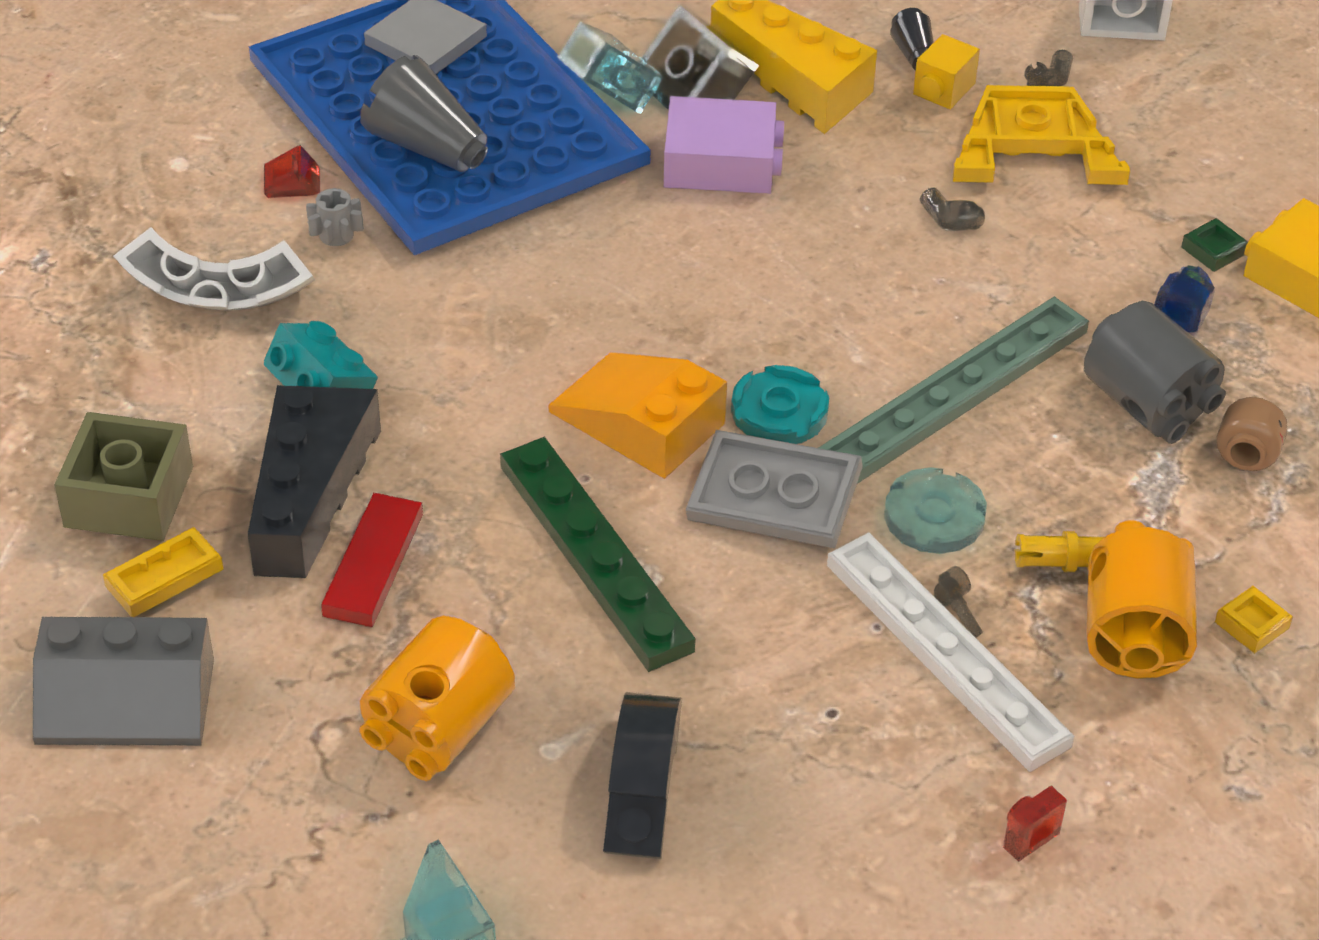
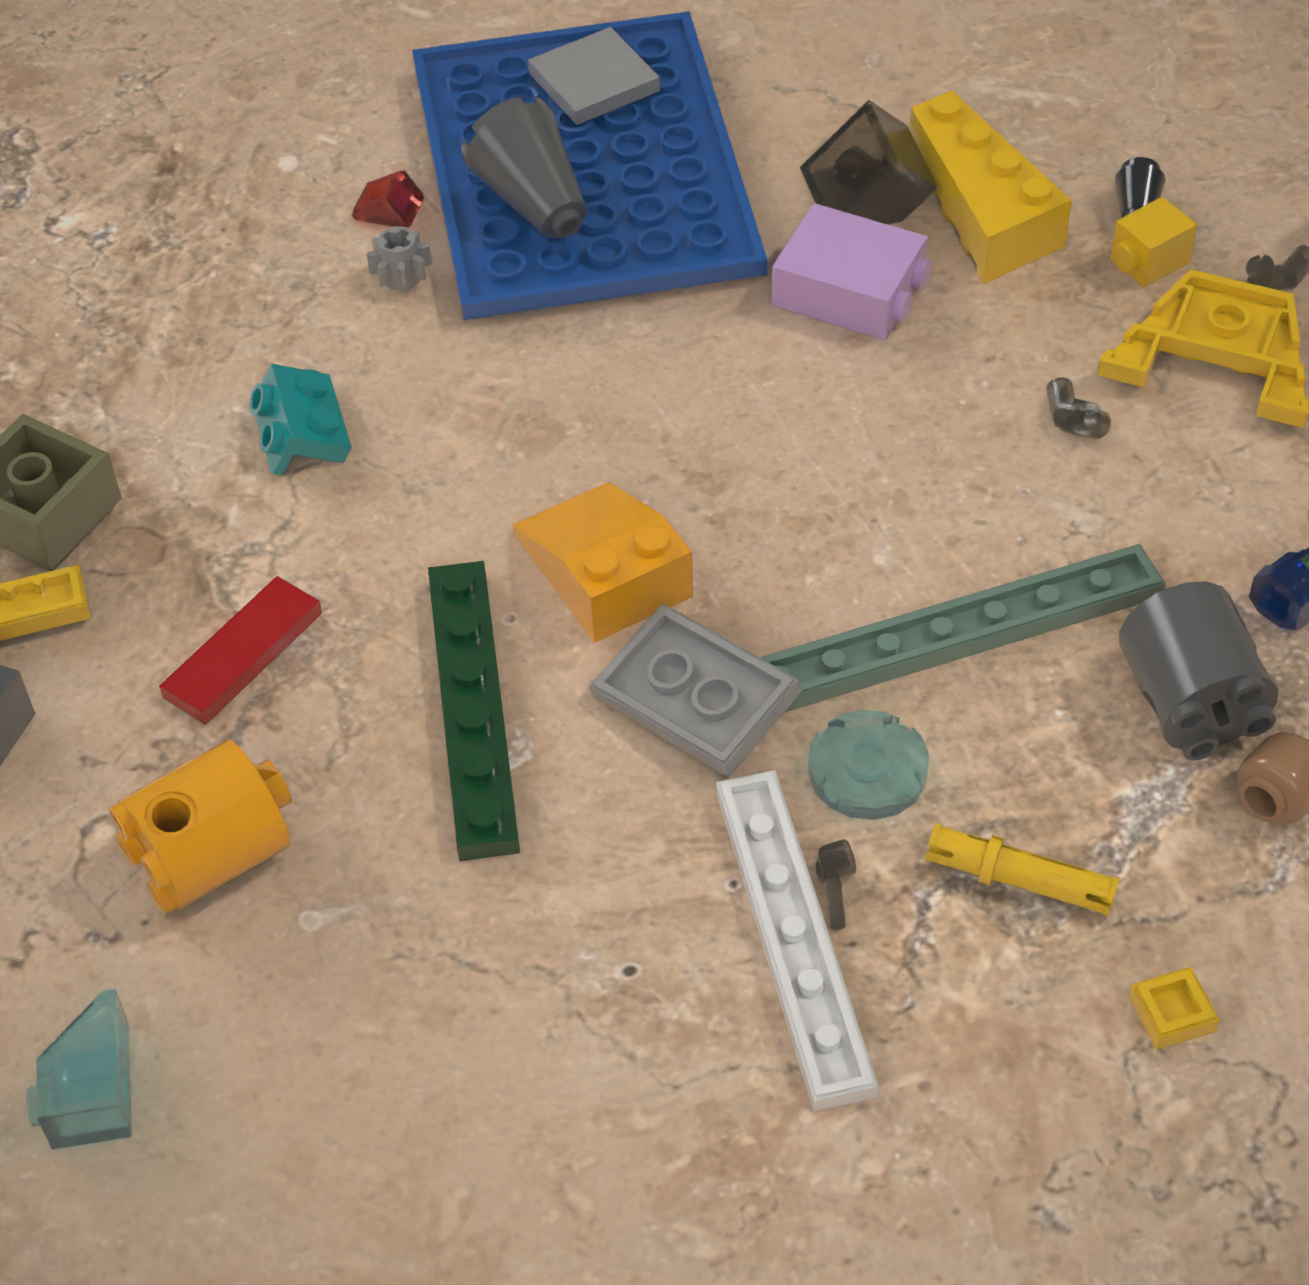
camera: 25 degrees right, 5 degrees up
white brick [113,227,315,311] -> none
black wedge [248,385,381,578] -> none
clear light blue slope [557,21,664,114] -> none
black arch [603,692,682,859] -> none
teal tile [731,365,829,444] -> none
clear red plate [1003,785,1067,862] -> none
light orange cylinder [1087,520,1197,679] -> none

